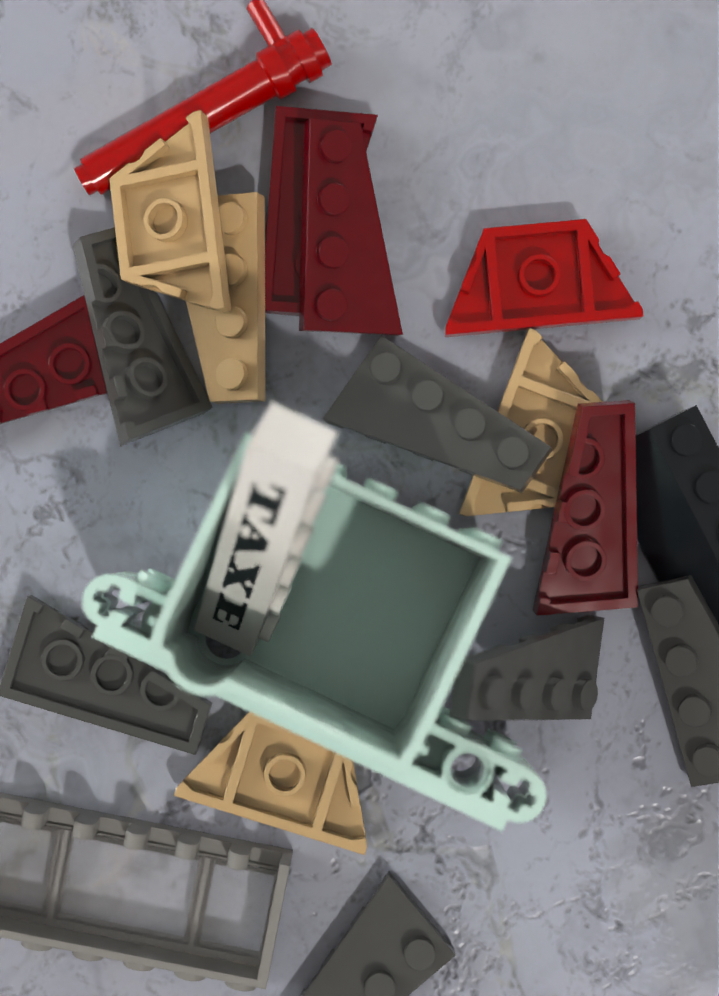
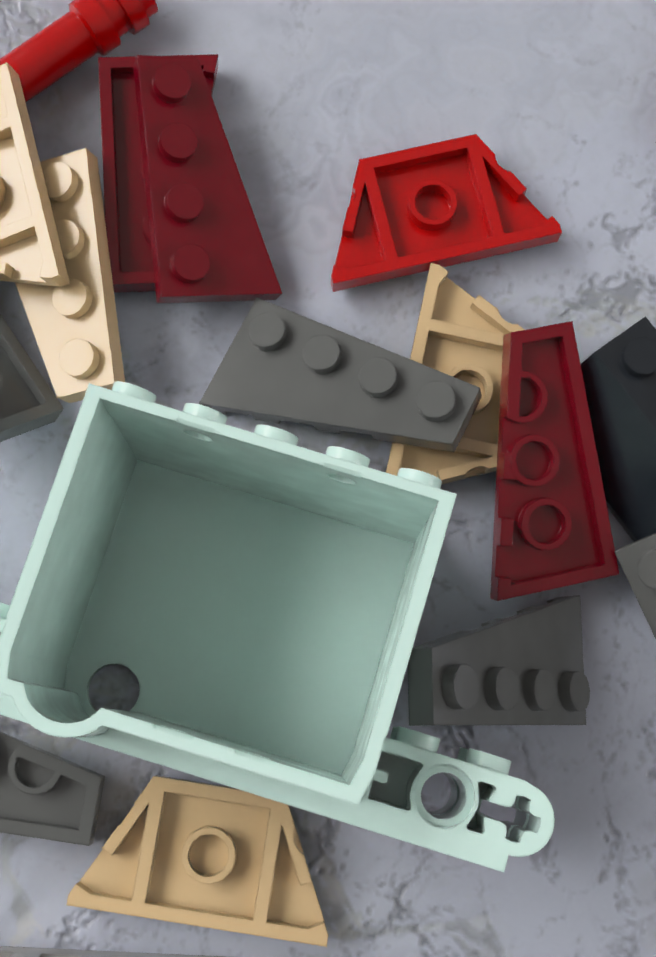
camera: 15 degrees left, 10 degrees down
white brick [194,402,339,657] -> none

